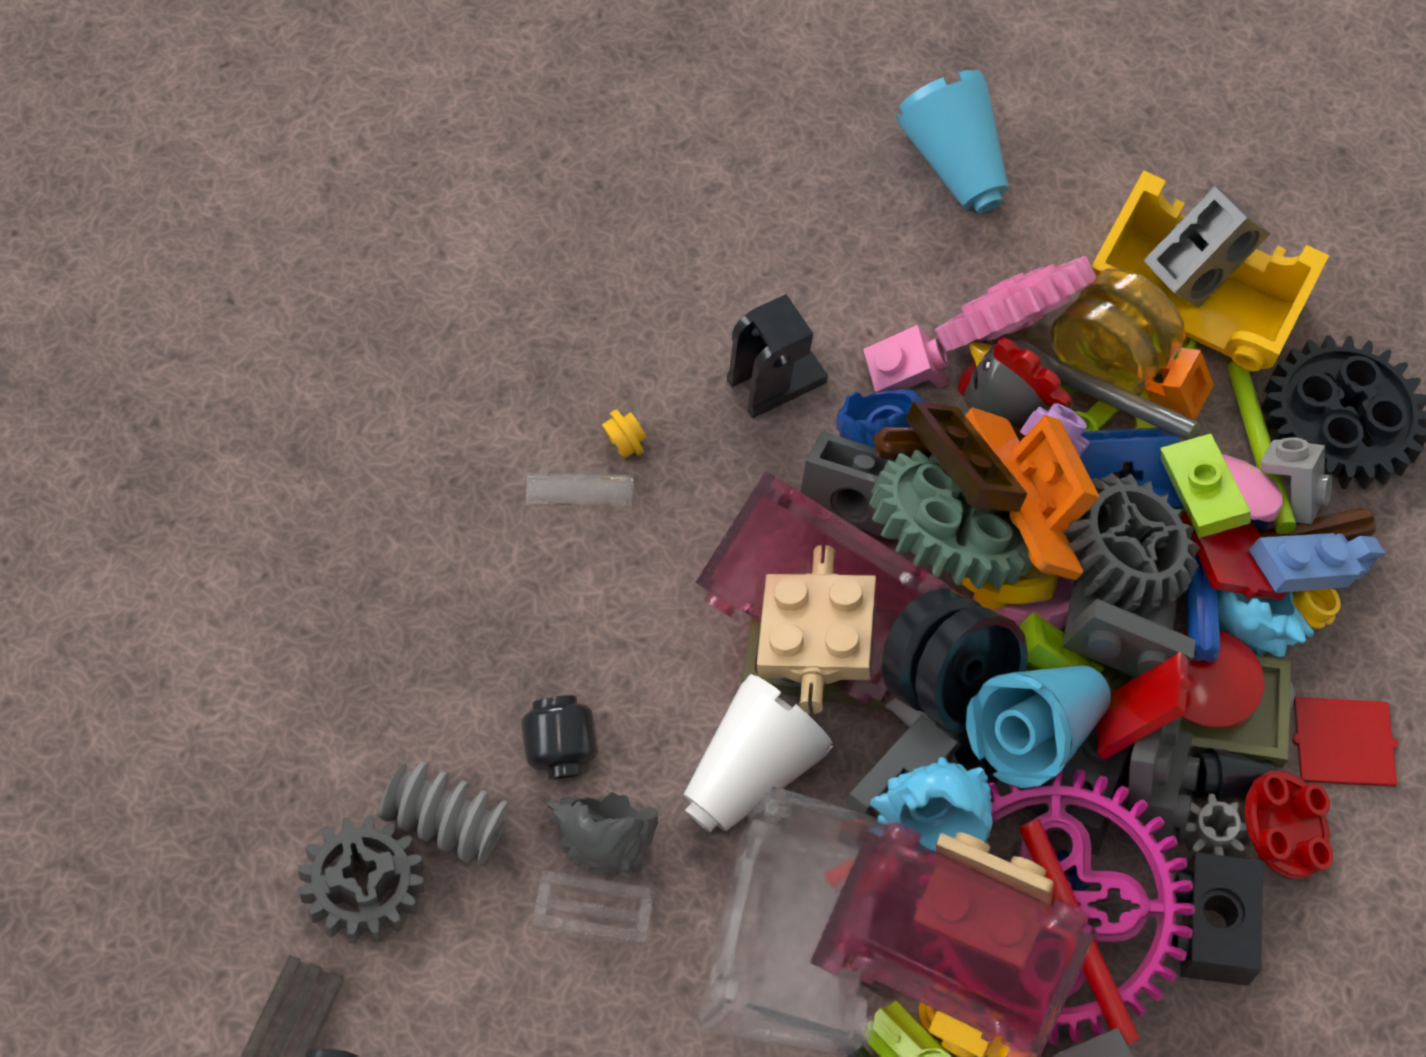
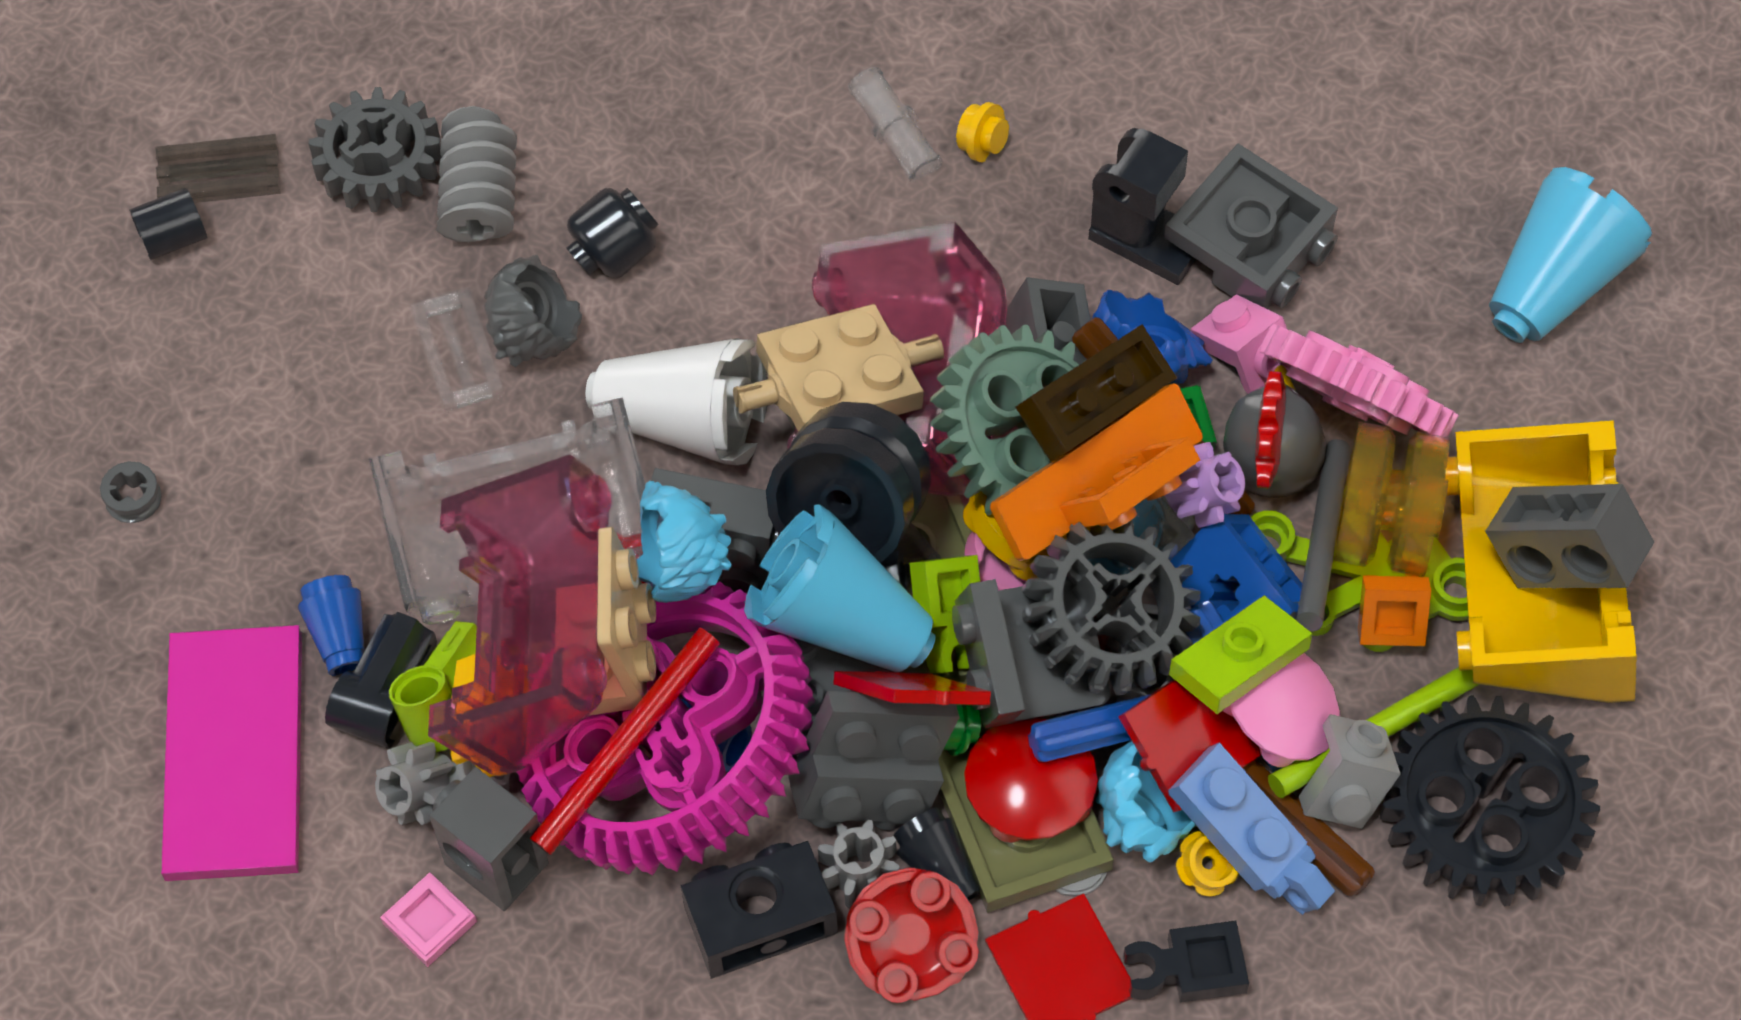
camera: 70 degrees right, 0 degrees up
none -> black plate [1123,920,1249,1003]
none -> dark grey plate [1164,143,1338,309]

